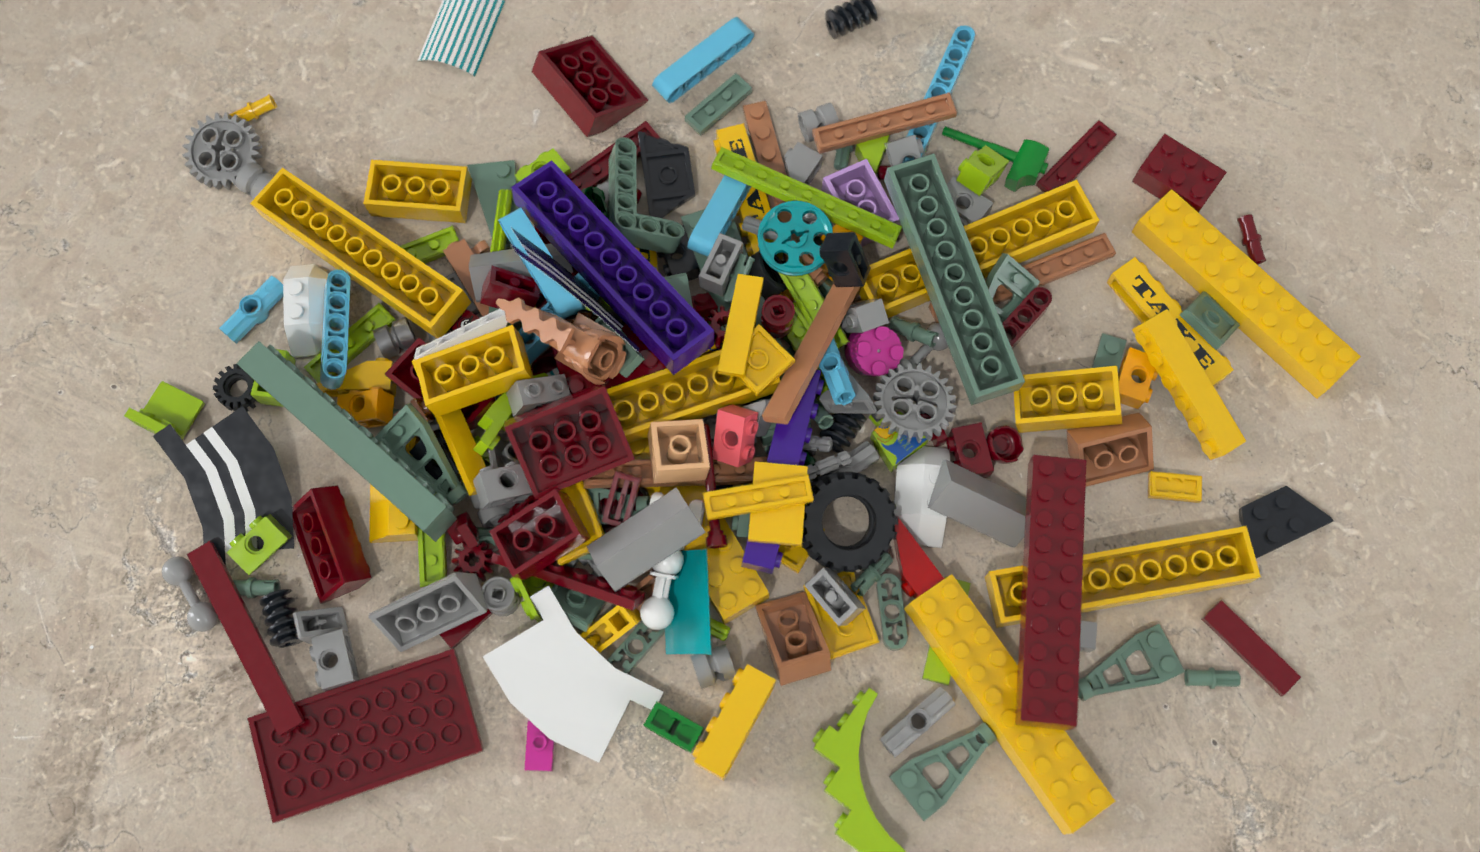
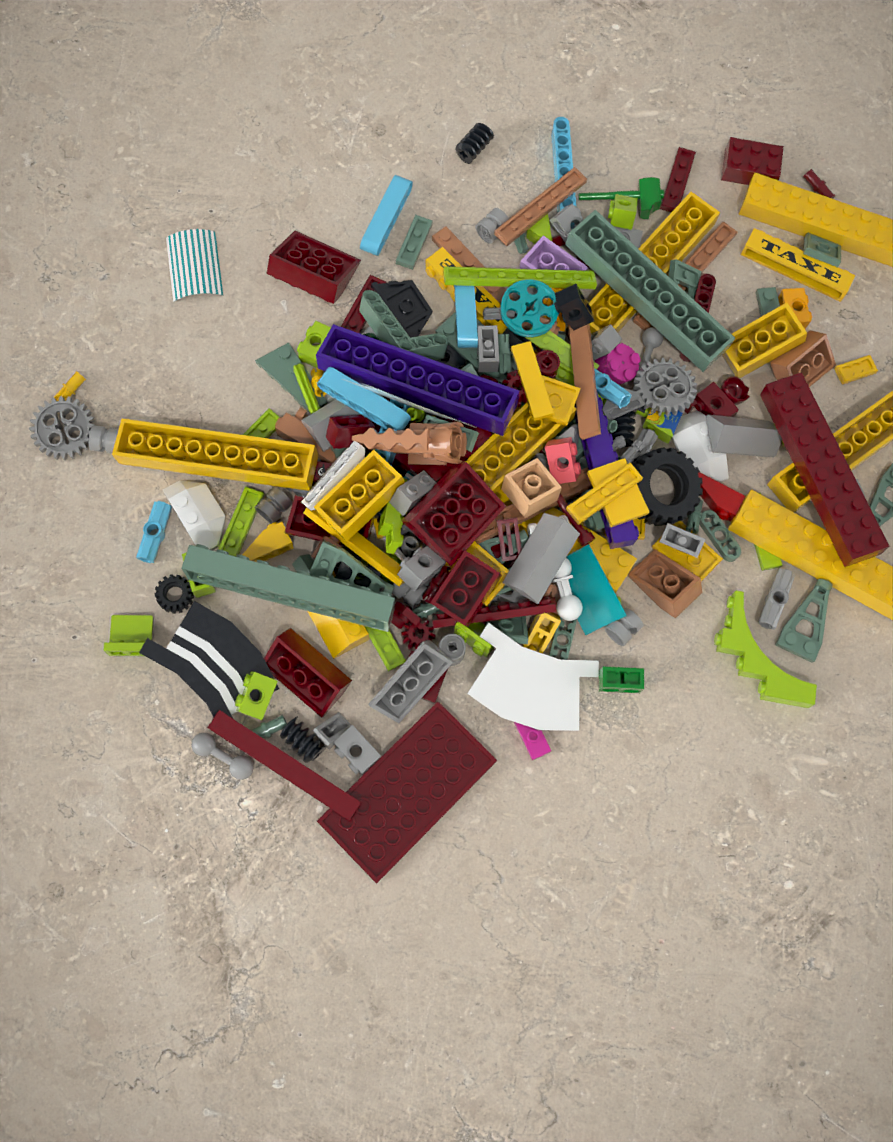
camera: 35 degrees left, 0 degrees up
medium azure beam [320,269,351,390] -> none
light orange brick [337,387,394,428] -> none
yellow brick [363,160,472,223] -> none
yellow brick [692,664,776,781] -> none
light grey slope [784,142,823,185] -> none
sand green pin [888,316,939,348] -> none
yellow brick [1132,309,1246,460] -> none

